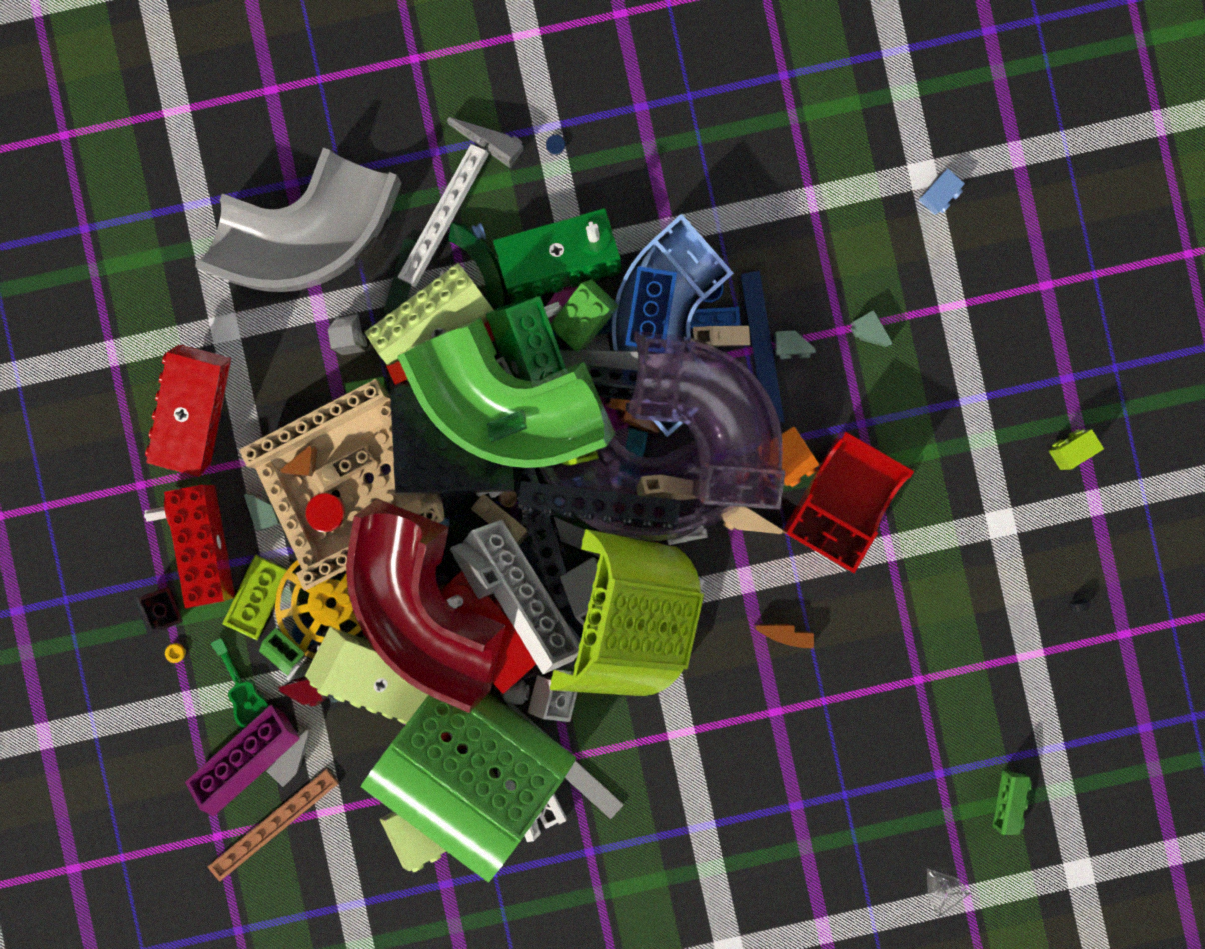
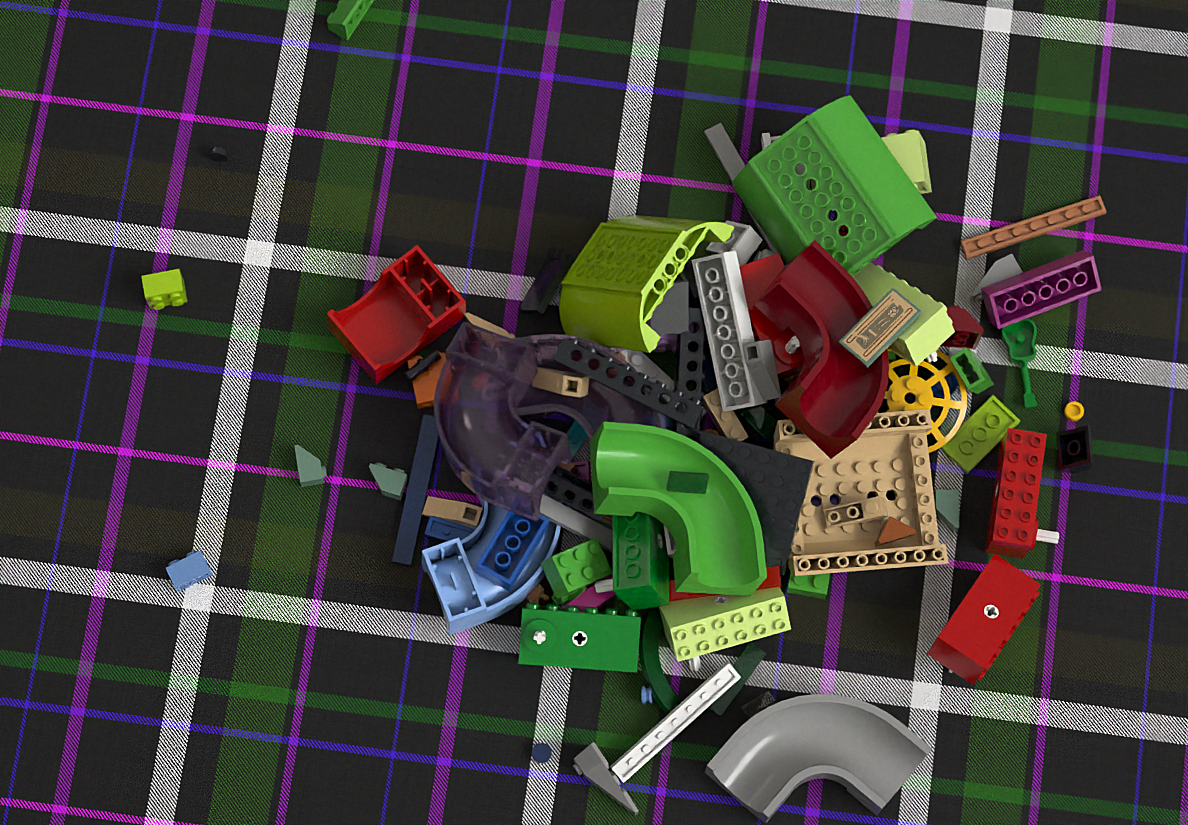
camera: 165 degrees left, 15 degrees down
red tile [306,493,345,532] -> none
light grey wedge [328,314,367,355] -> none
dark orange slope [754,624,814,648] -> none
none -> black pin [404,349,442,382]
none -> black tile [518,248,574,314]
none -> clear orange tile [525,584,549,607]
none -> tile [839,288,922,368]

